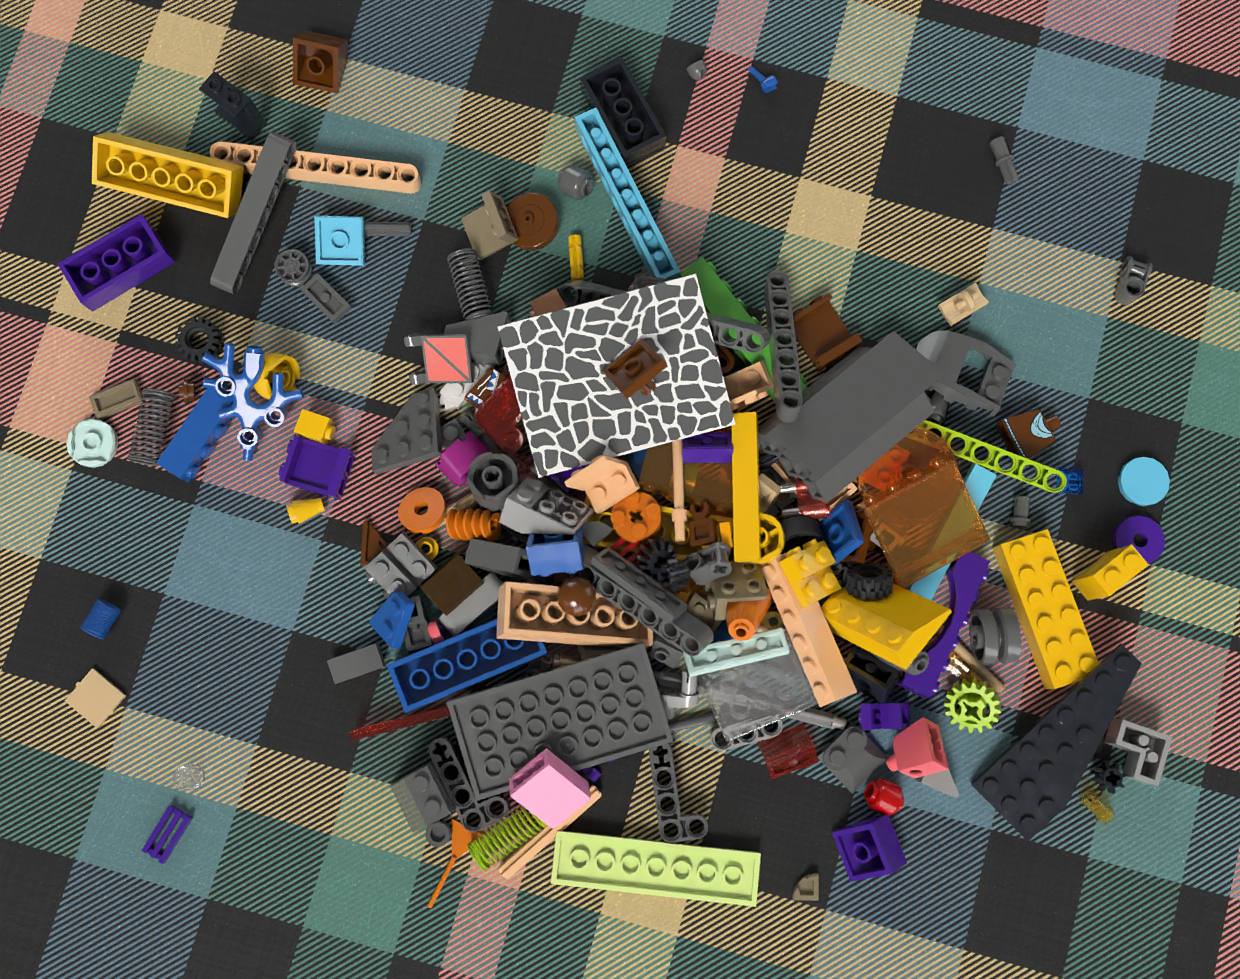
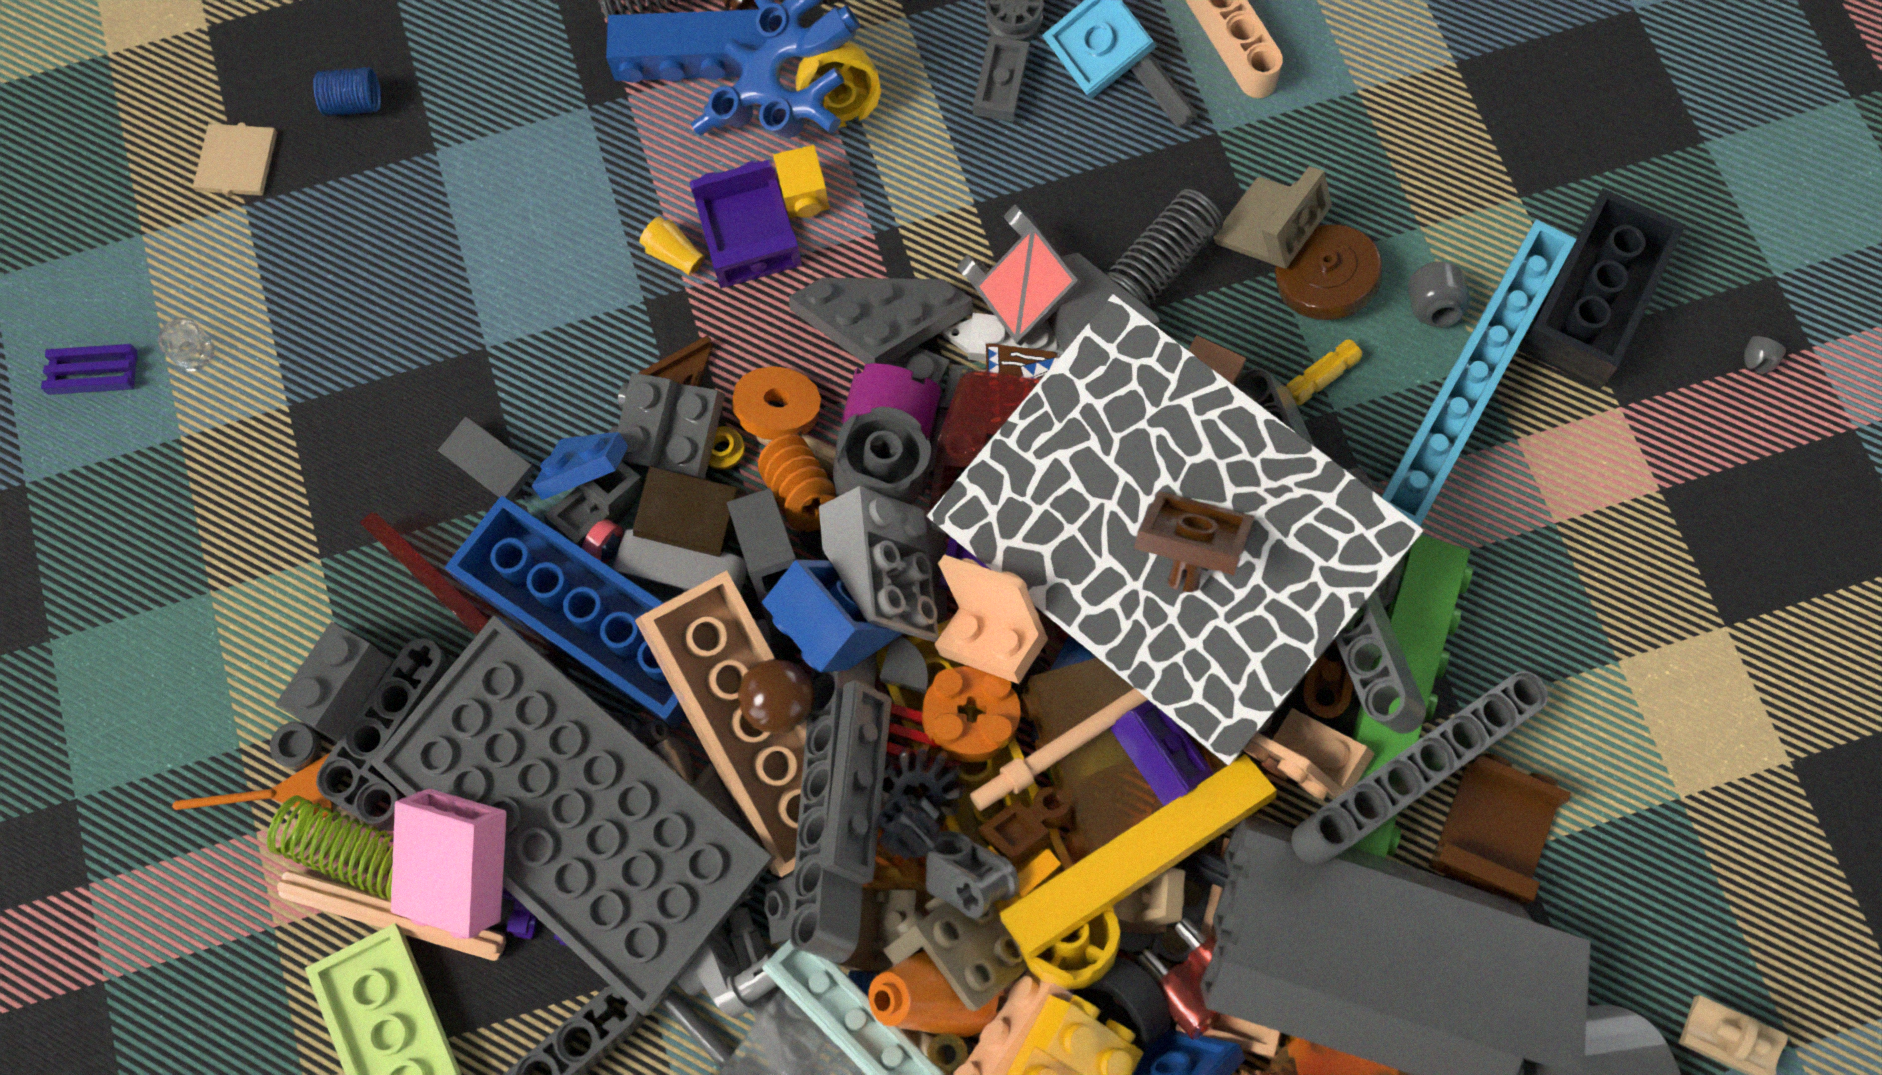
camera: 60 degrees right, 10 degrees down
blue hand [748,66,777,92] -> none

